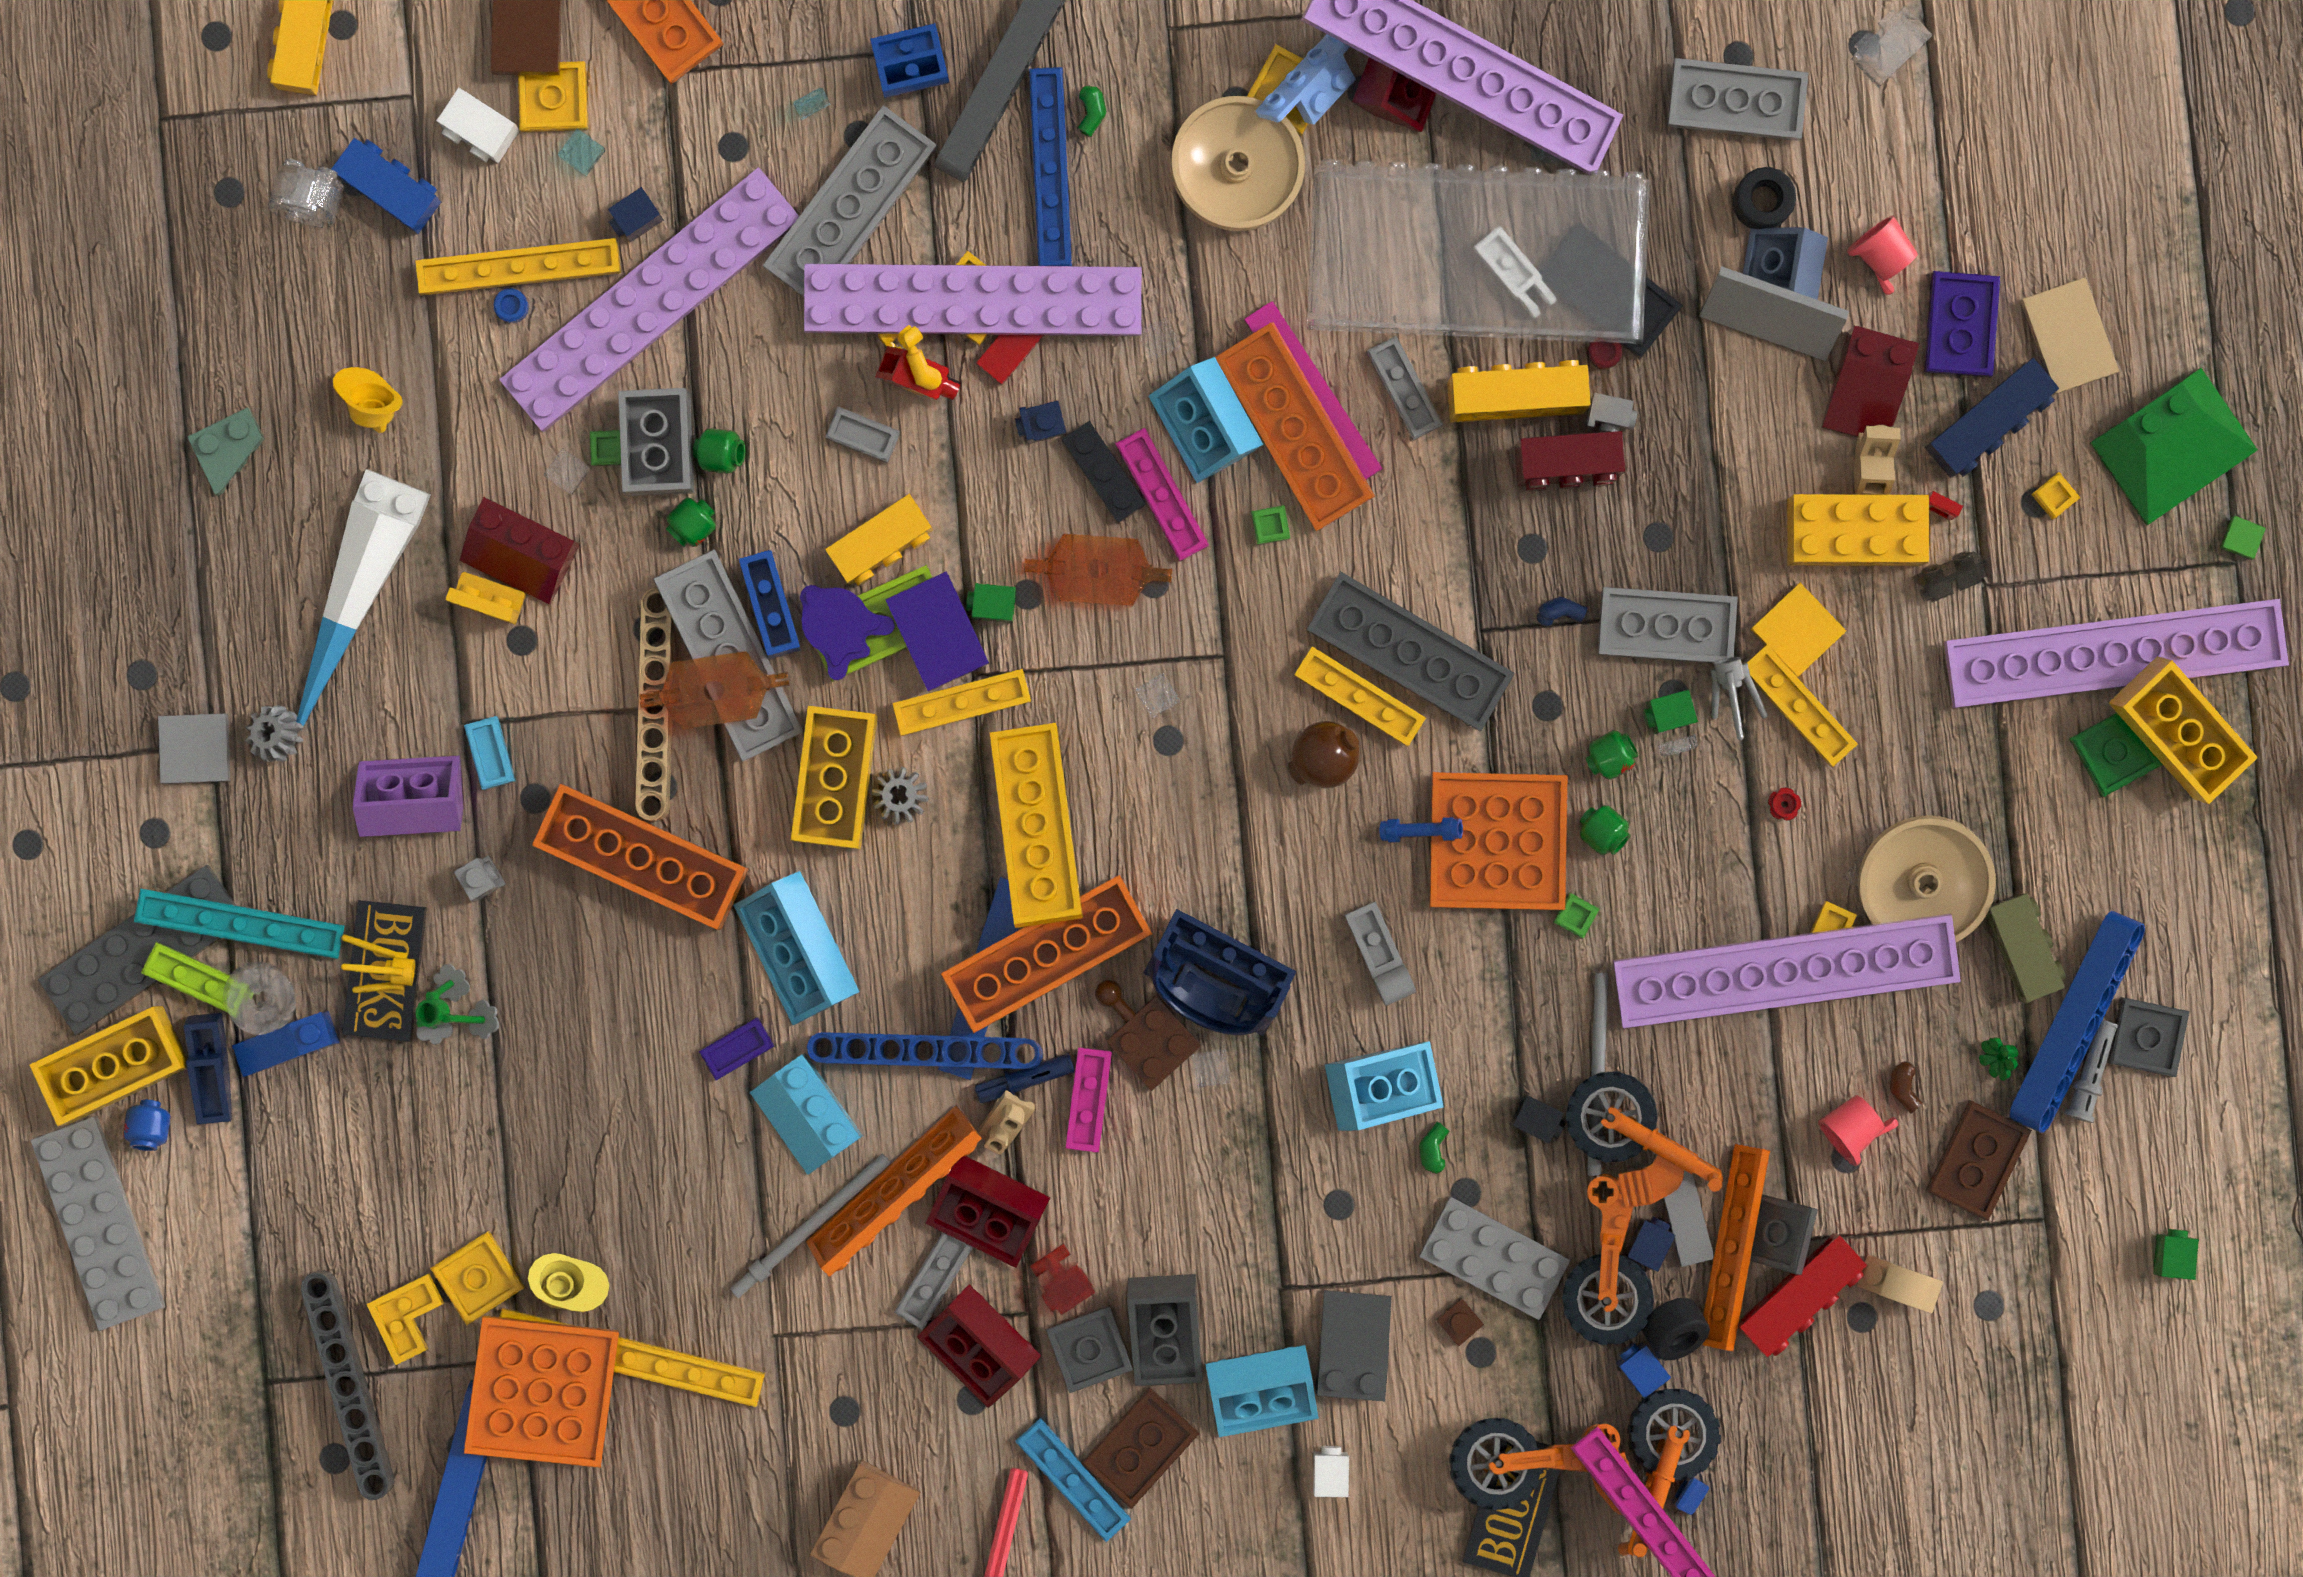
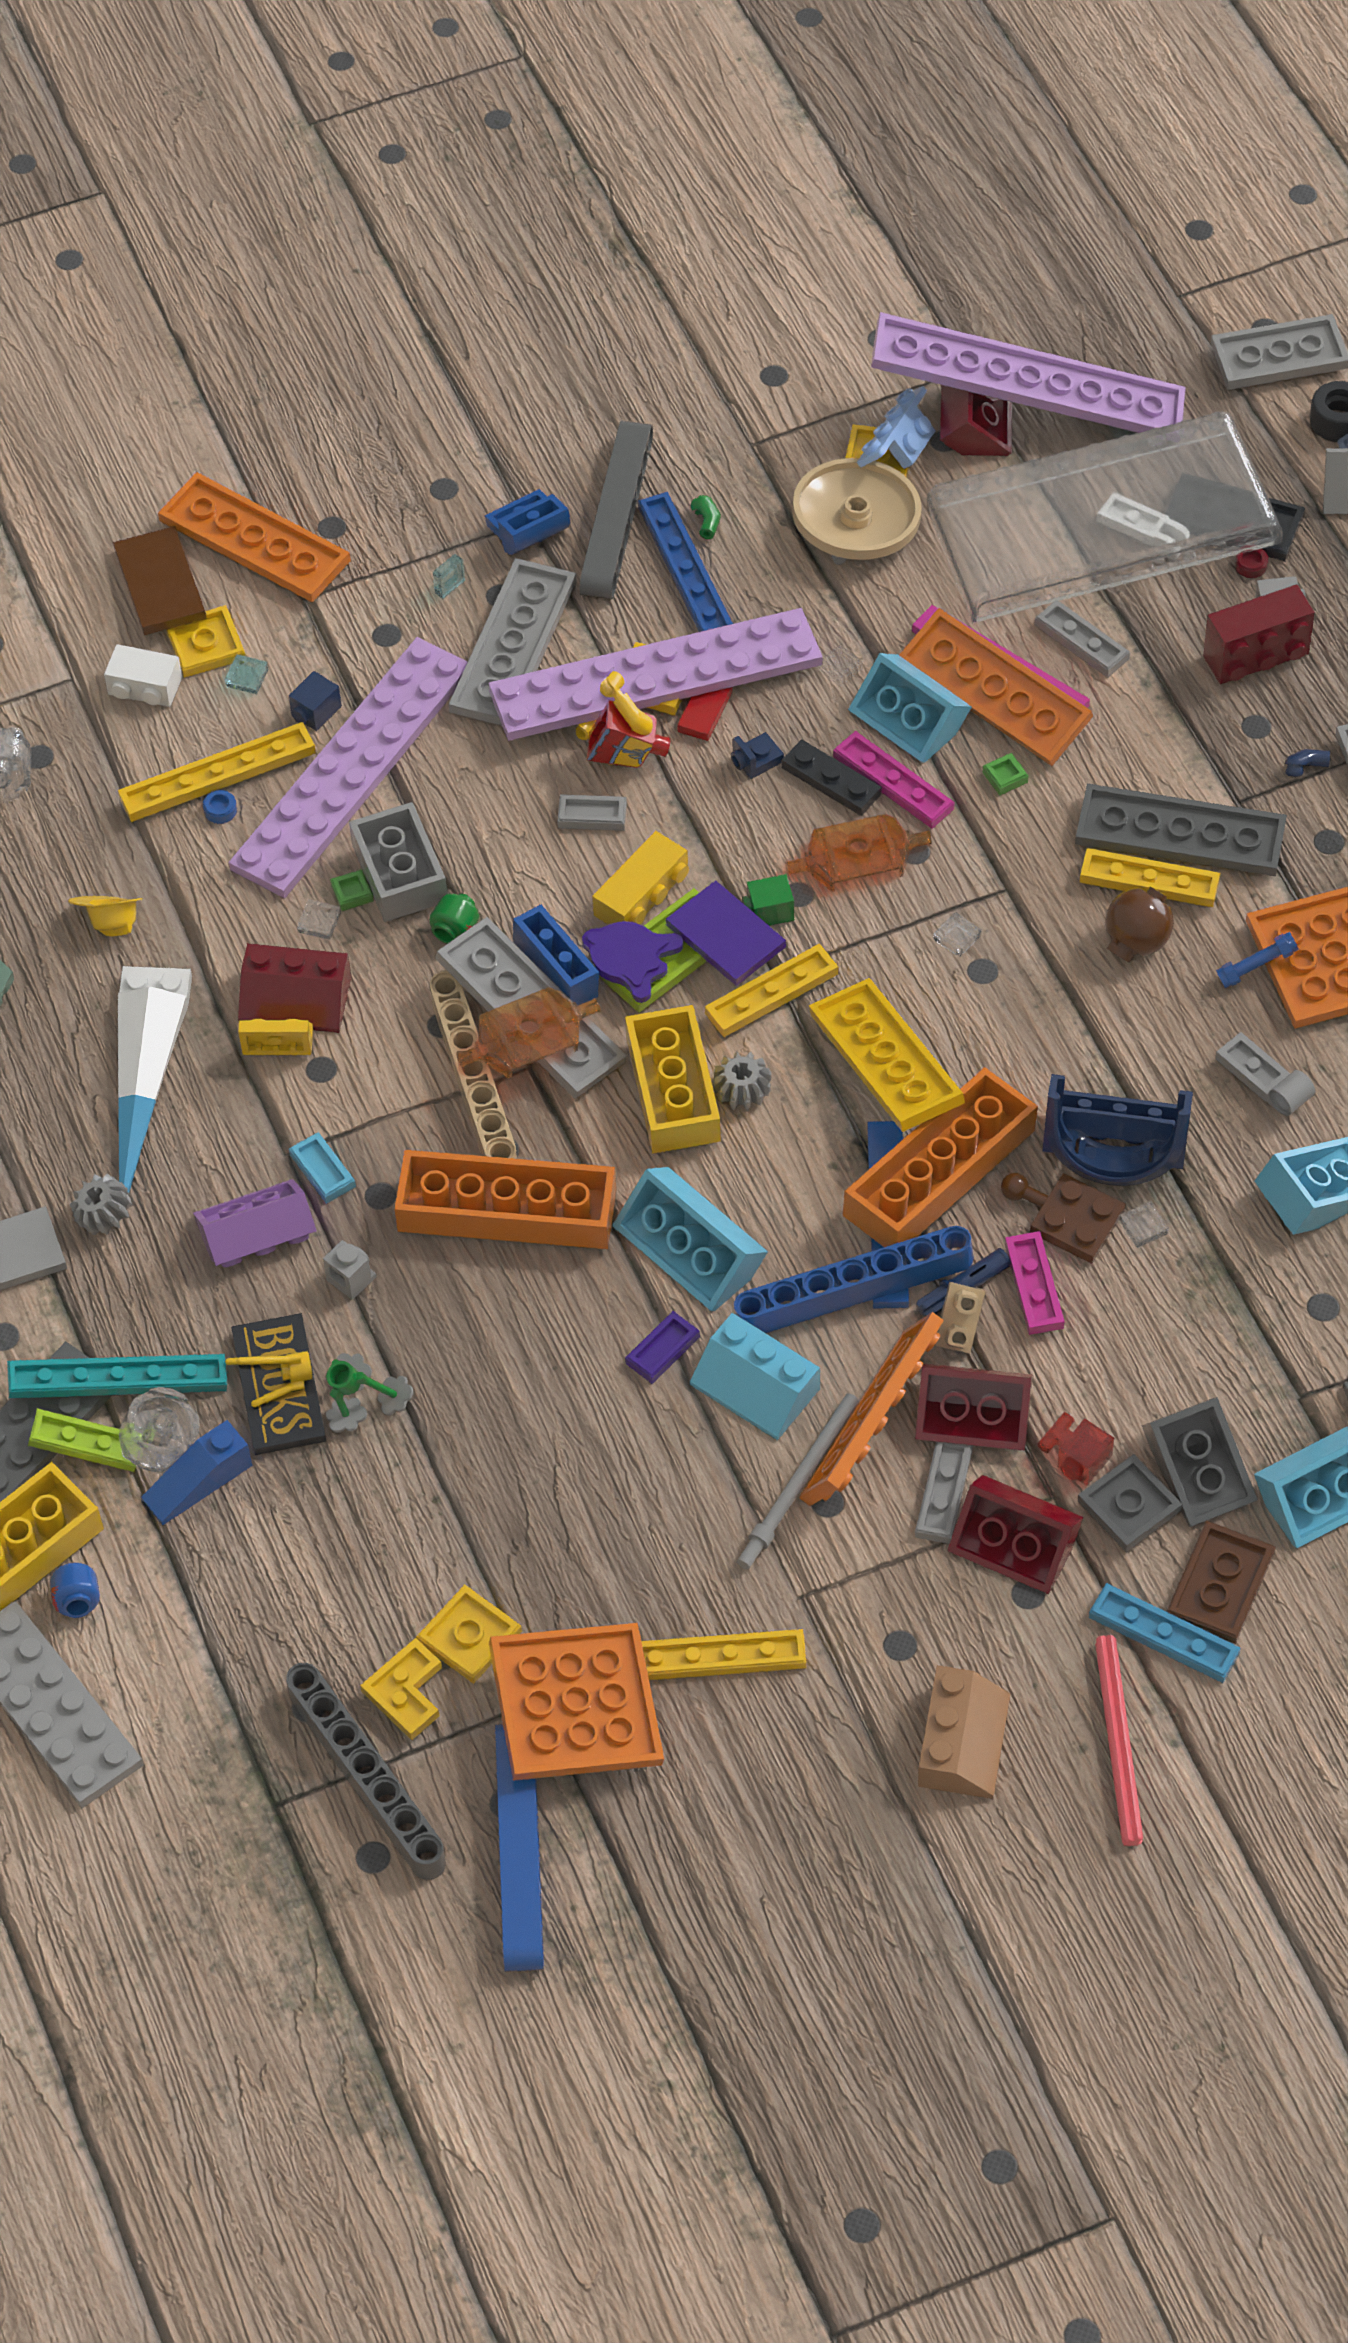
camera: 10 degrees left, 30 degrees down
dark blue slope [183,1013,232,1125] -> none
blue brick [331,137,441,234] -> none
light yellow piece [528,1253,609,1312] -> none
green head [693,428,746,474] -> none
yellow brick [1447,360,1591,423] -> none

